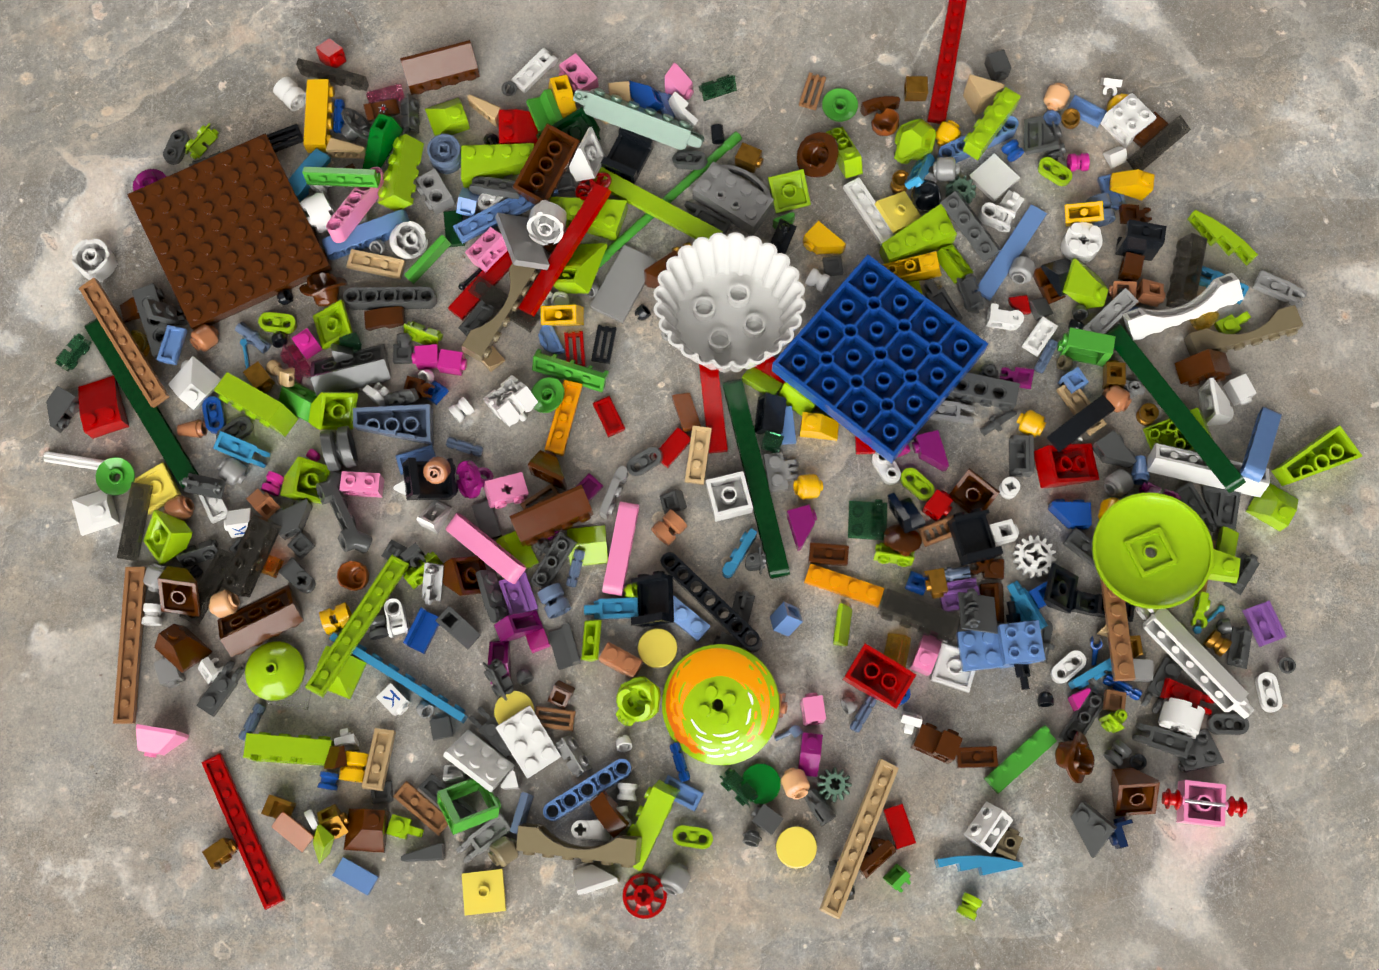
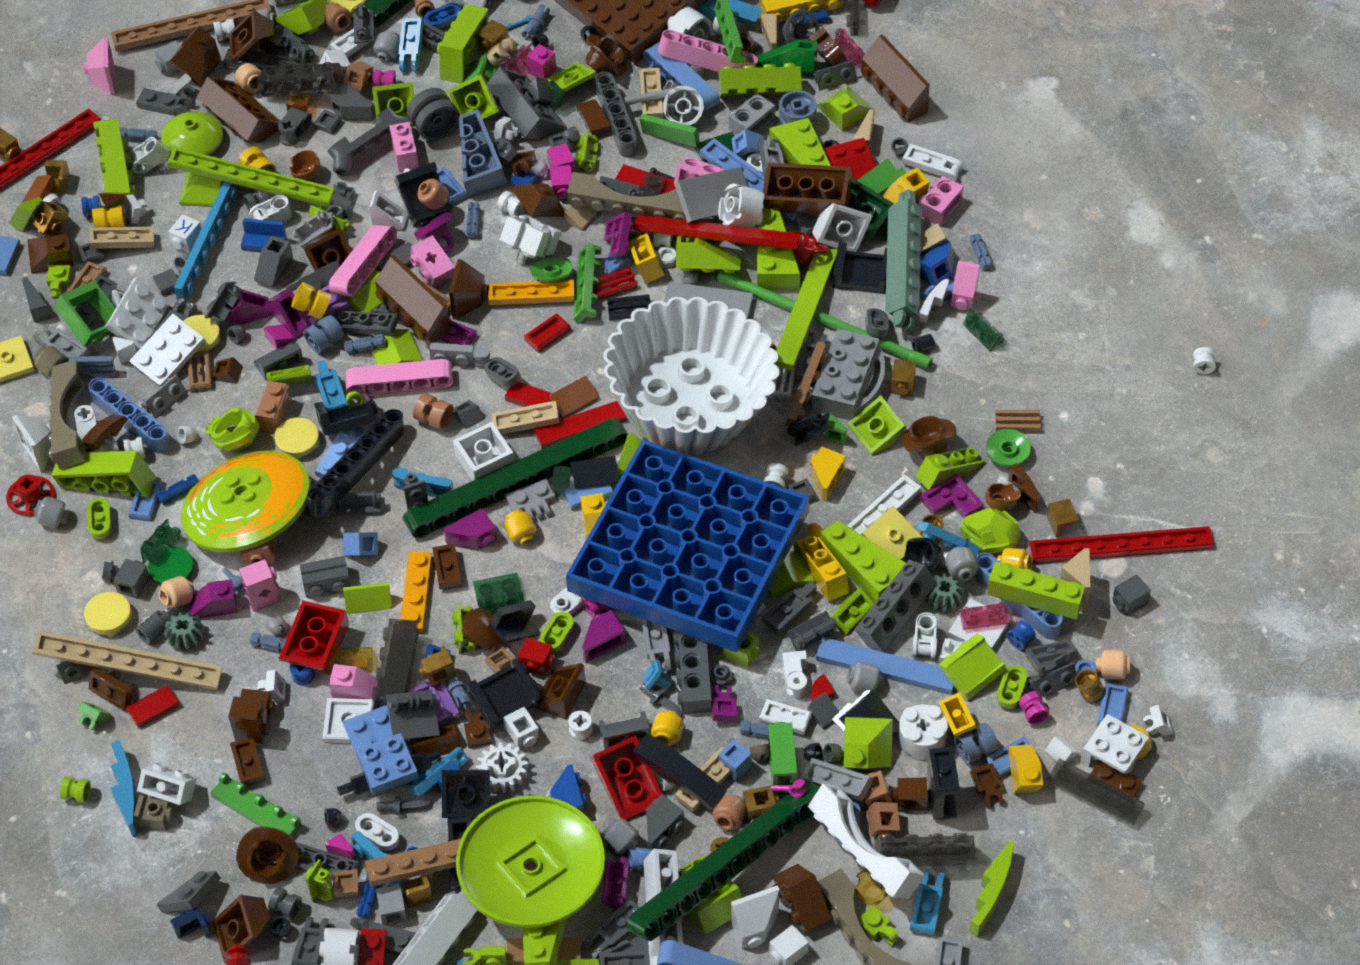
camera: 75 degrees right, 20 degrees down
lime plate [258,312,297,334] -> none
none -> white piece [130,137,170,174]
none -> yellow wheel [291,282,331,320]
none -> dark grey brick [300,556,351,597]
none -> reddish brown slope [511,183,565,217]
none -> magenta plate [603,212,633,259]
none -> light grey bar [624,88,674,105]
none -> dark azure brick [643,659,672,690]
none -> dark pink hand [771,779,807,798]
none -> medium nougat hinge [786,341,827,426]
none -> magenta plate [920,474,984,519]
none -> lime slope [939,633,1005,701]
none -> clear pink hinge [958,602,1009,630]
none -> sand blue axle [970,233,993,270]

